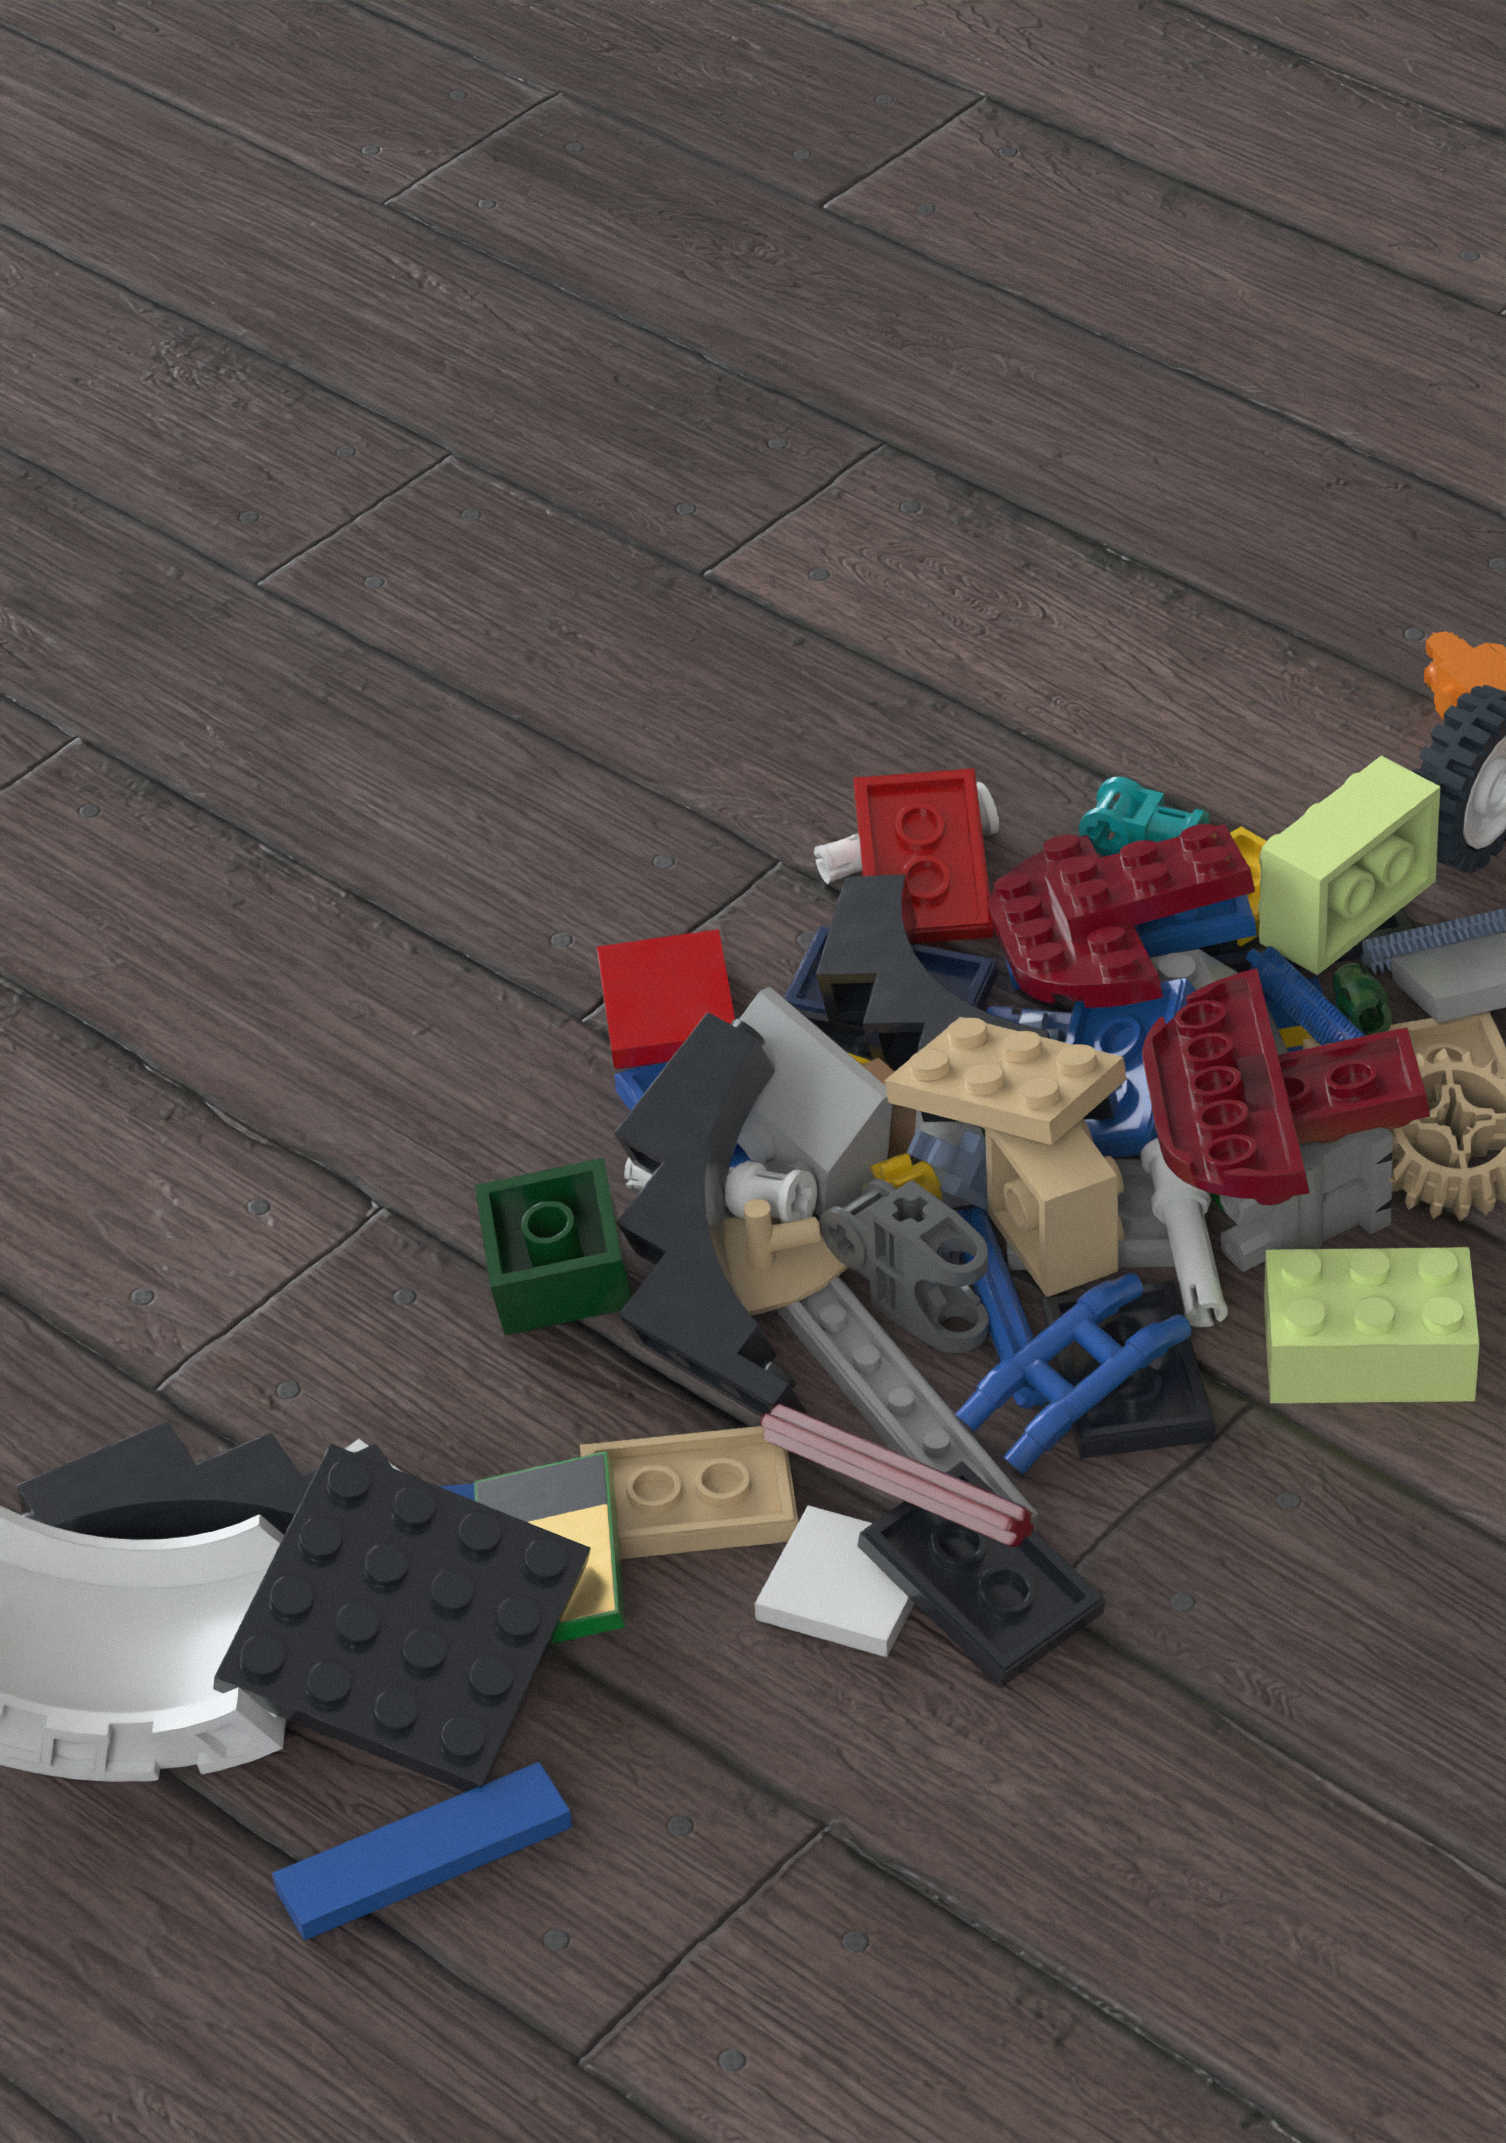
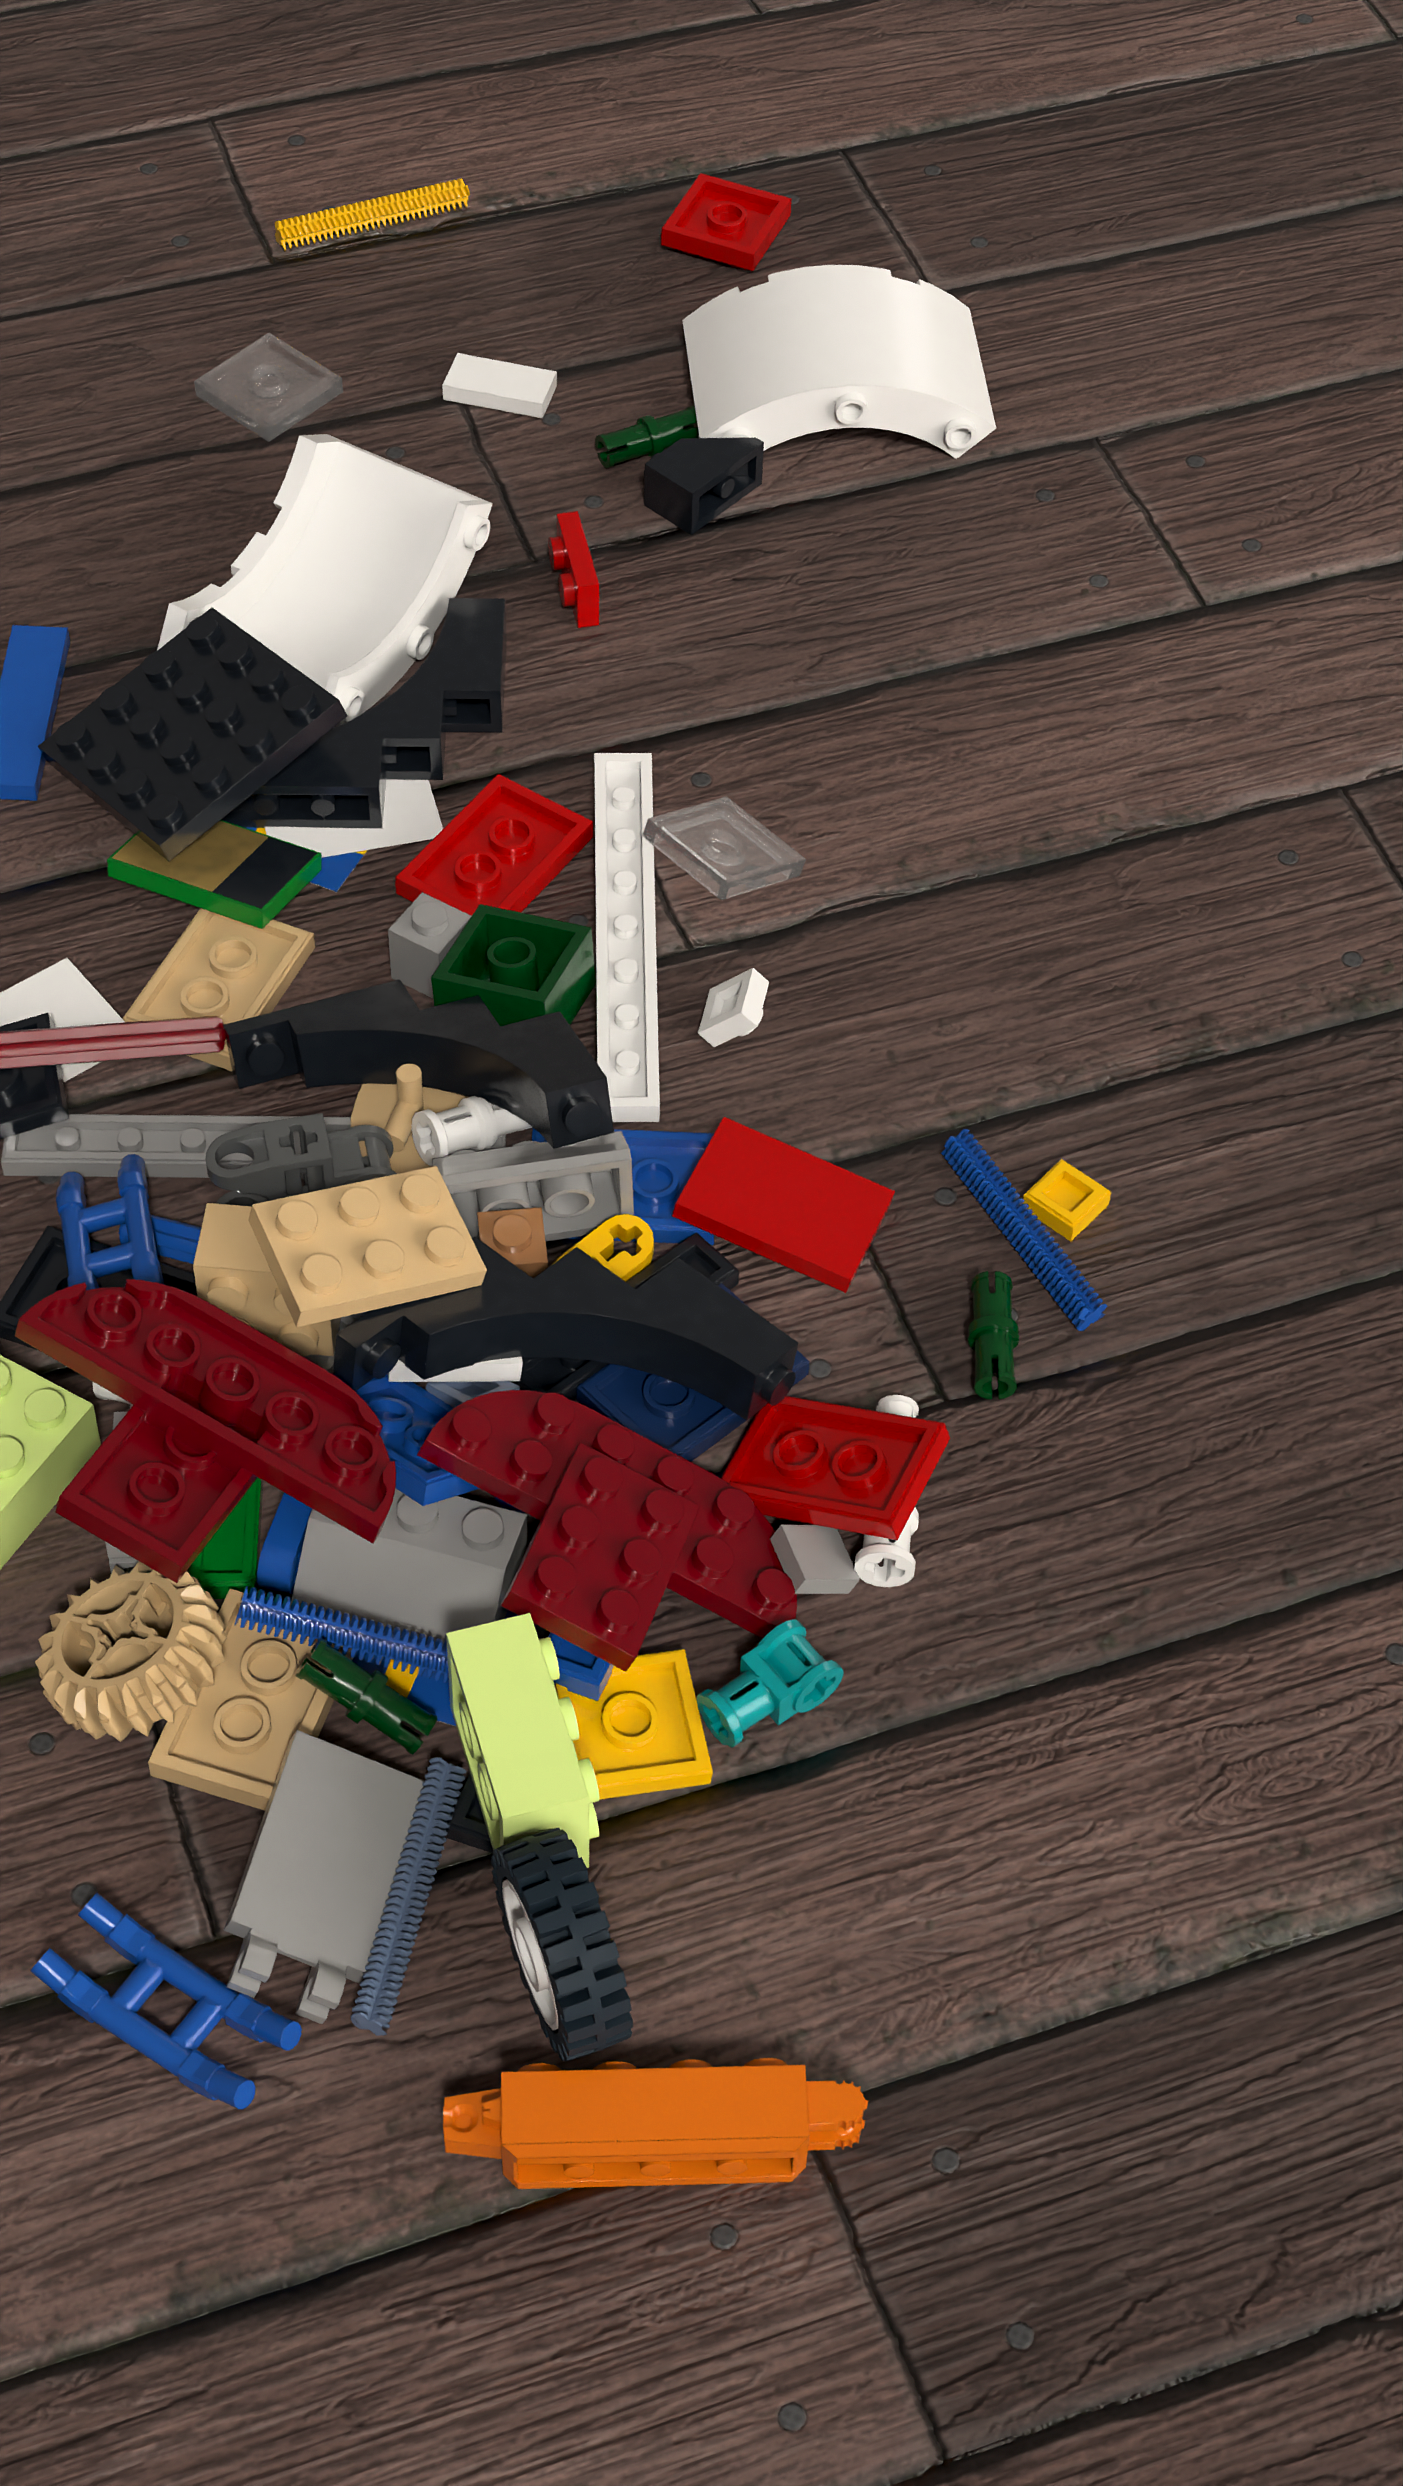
camera: 115 degrees right, 10 degrees up
none -> light grey brick [388,892,472,999]
none -> red plate [395,774,593,916]
none -> white plate [594,753,660,1122]
none -> clear tile [642,796,806,900]
none -> white plate [698,968,769,1047]
none -> light grey tile [770,1525,860,1594]
none -> blue axle [941,1129,1108,1331]
none -> dark green pin [968,1271,1019,1399]
none -> yellow tile [1023,1159,1111,1242]

